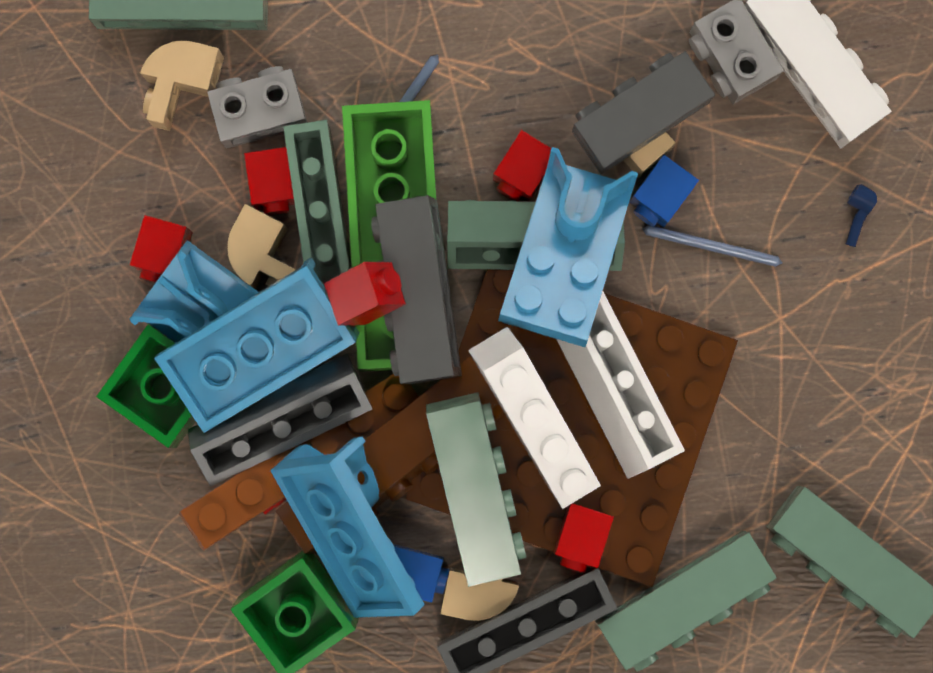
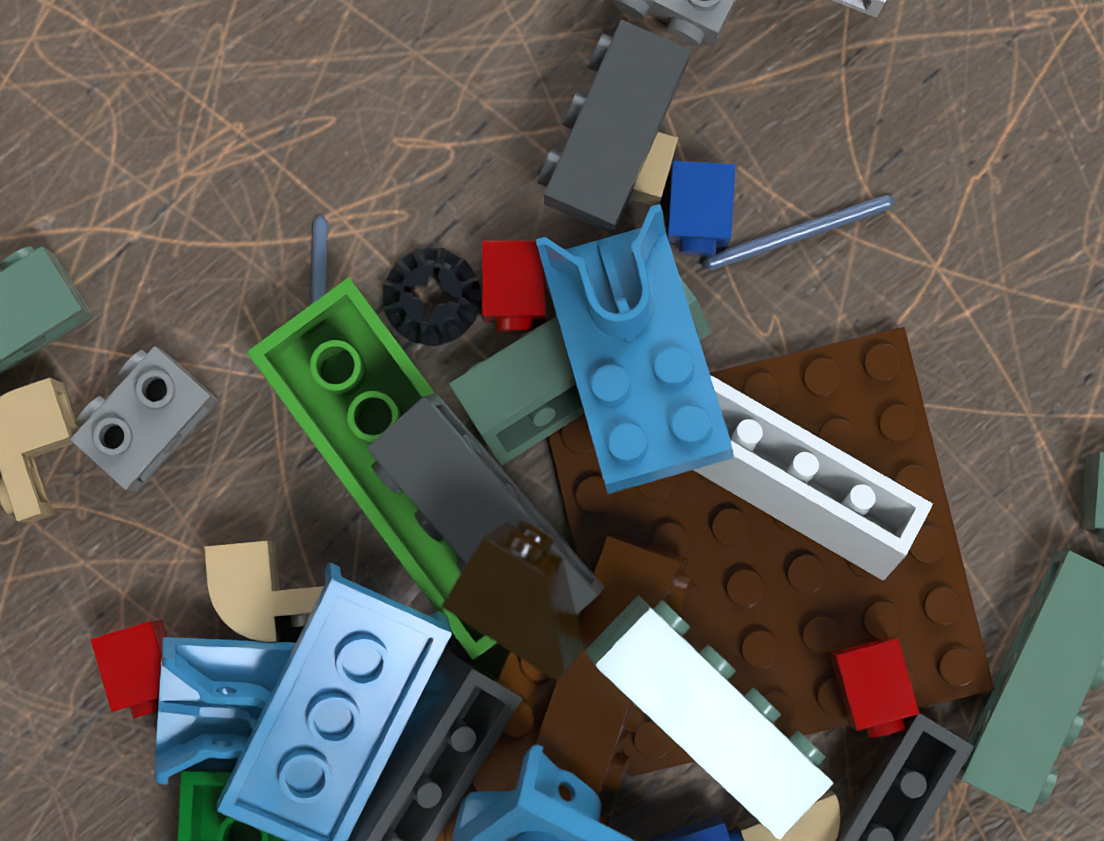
camera: 30 degrees left, 0 degrees up
red brick [244,147,295,216] -> none
sand green brick [283,120,351,289] -> none
red brick [324,262,406,326] -> none
white brick [468,327,601,509] -> none
dark blue hand [845,184,877,247] -> none
none -> black gear [383,247,481,346]
none -> dark brown slope [441,521,584,682]

